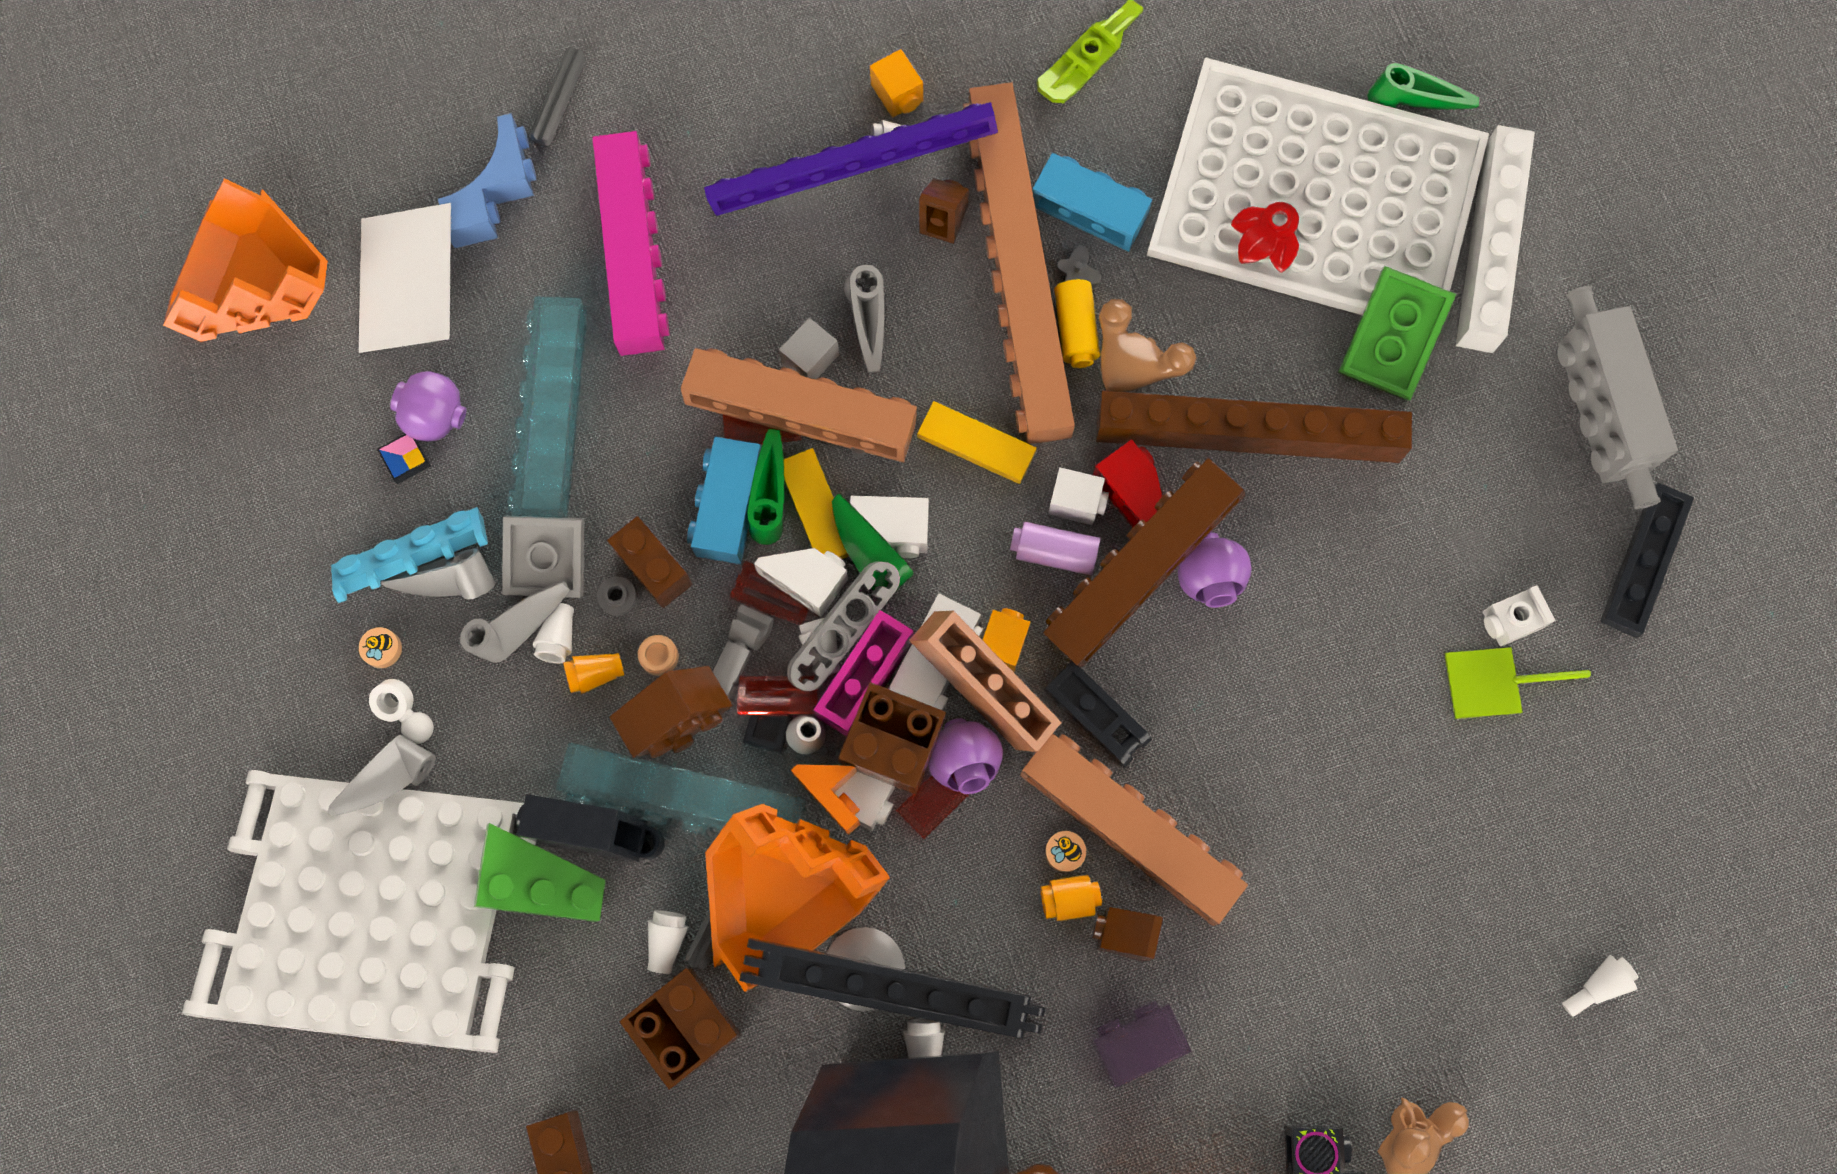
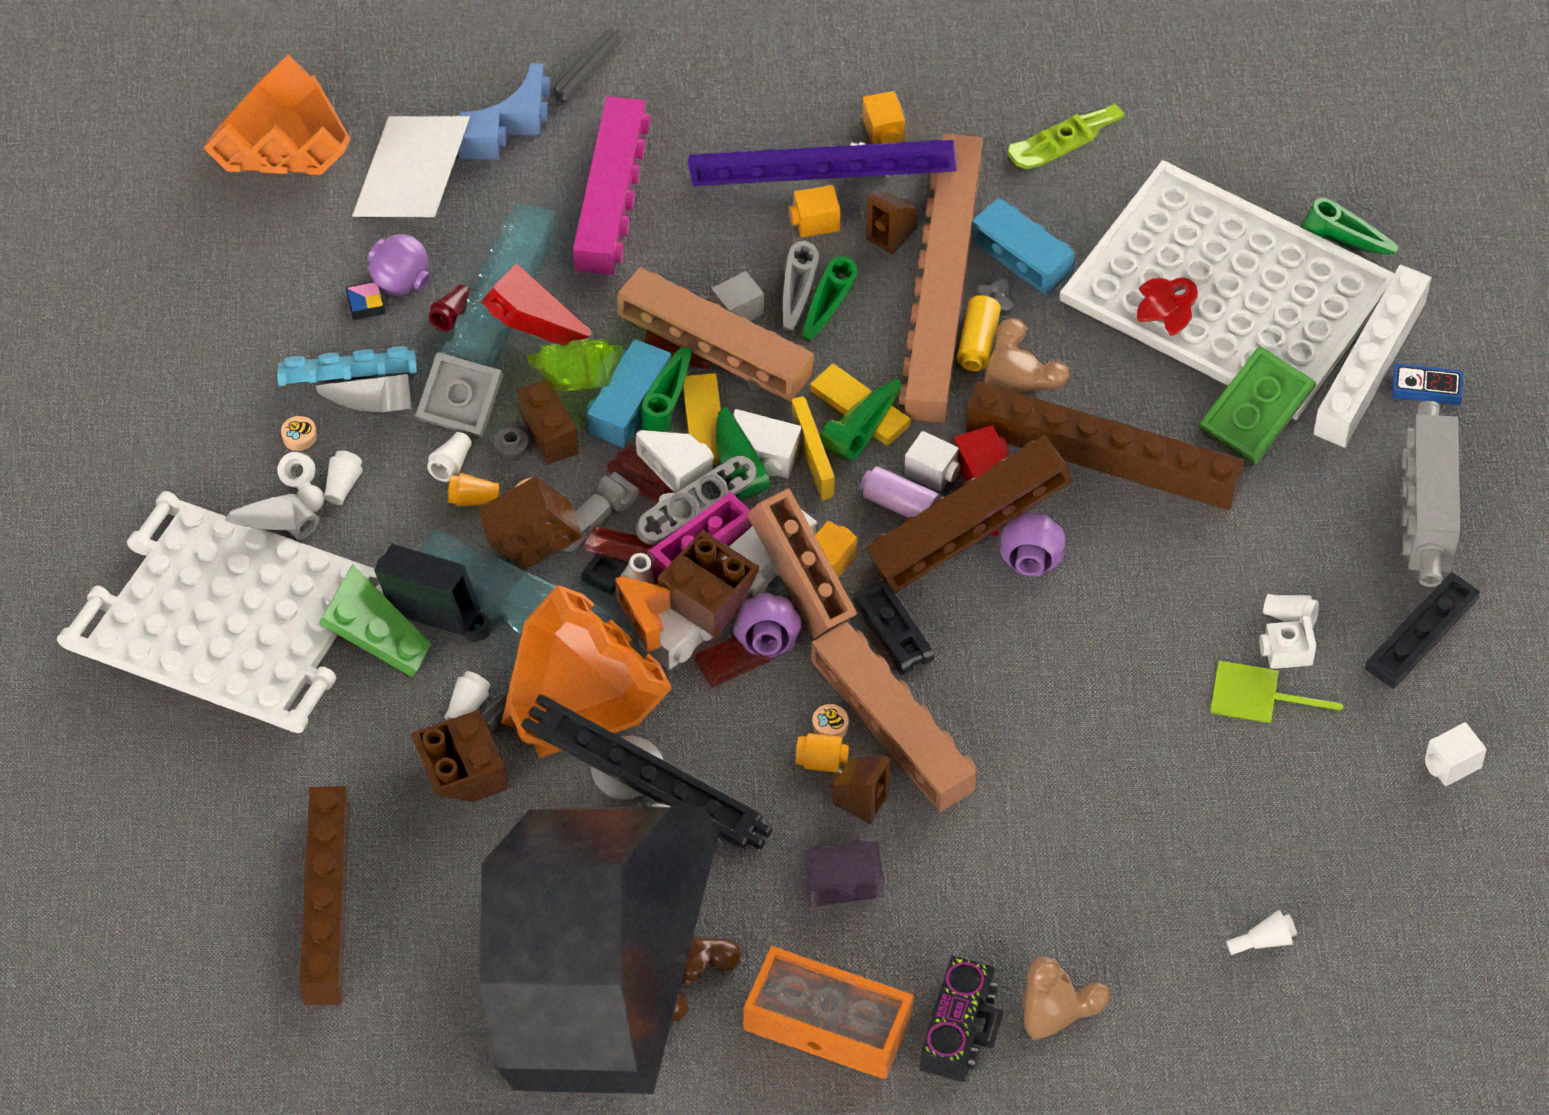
camera: 15 degrees right, 20 degrees down
light grey piece [460,581,570,663] -> none
none -> white cone [323,451,363,505]
none -> dark red cone [428,285,473,332]
none -> slope [481,263,592,351]
none -> clear neon green slope [527,339,623,391]
none -> light orange brick [789,185,840,238]
none -> yellow tile [791,396,835,501]
none -> green piece [802,256,857,342]
none -> green piece [820,379,902,460]
none -> white cone [1263,594,1319,628]
none -> tile [1392,363,1464,405]
none -> white brick [1425,722,1487,787]

